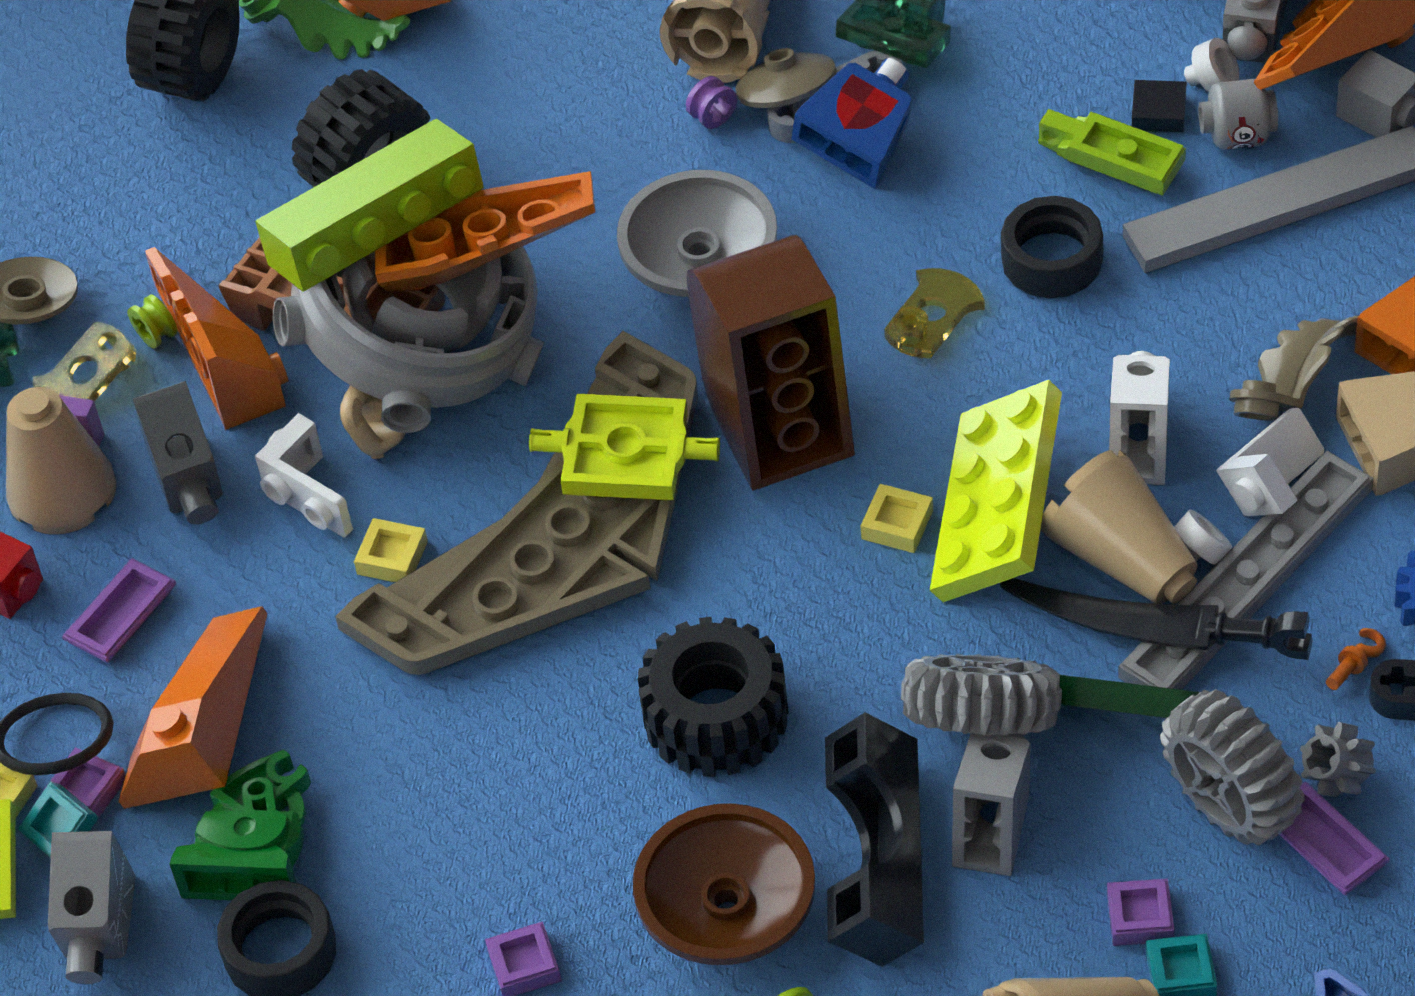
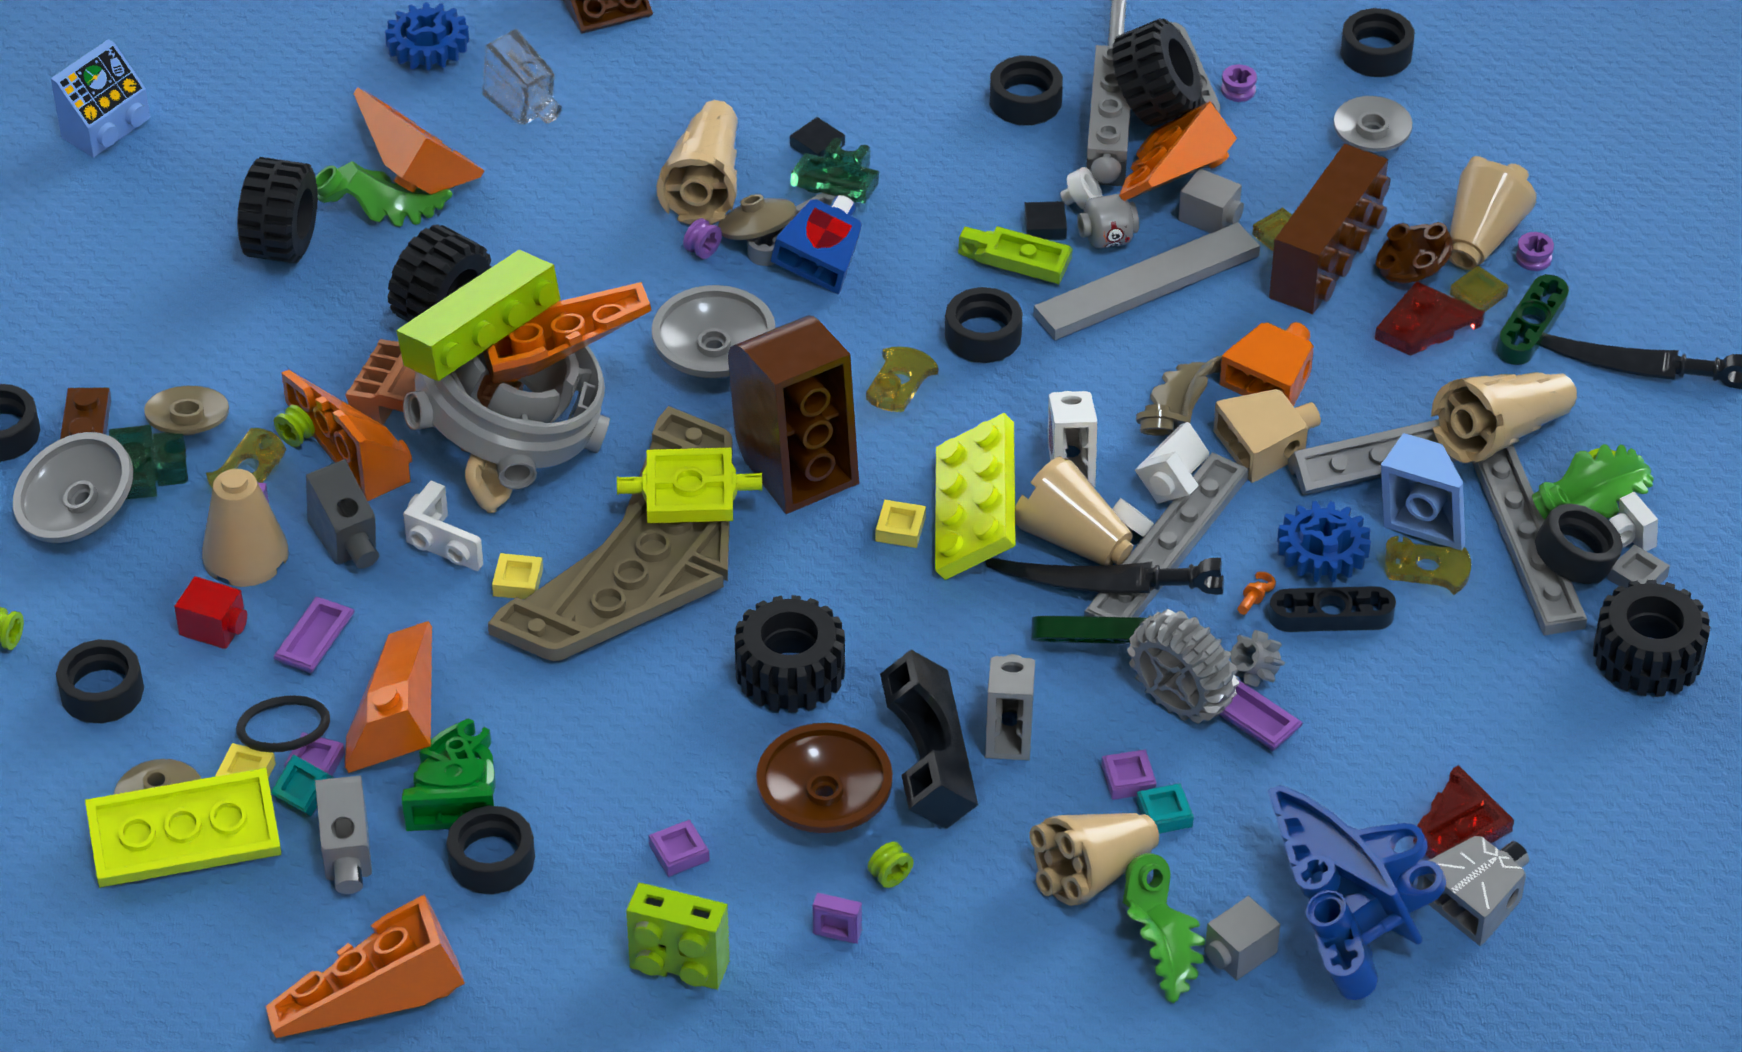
camera: 15 degrees left, 5 degrees down
light grey gear [901,653,1062,736] -> none

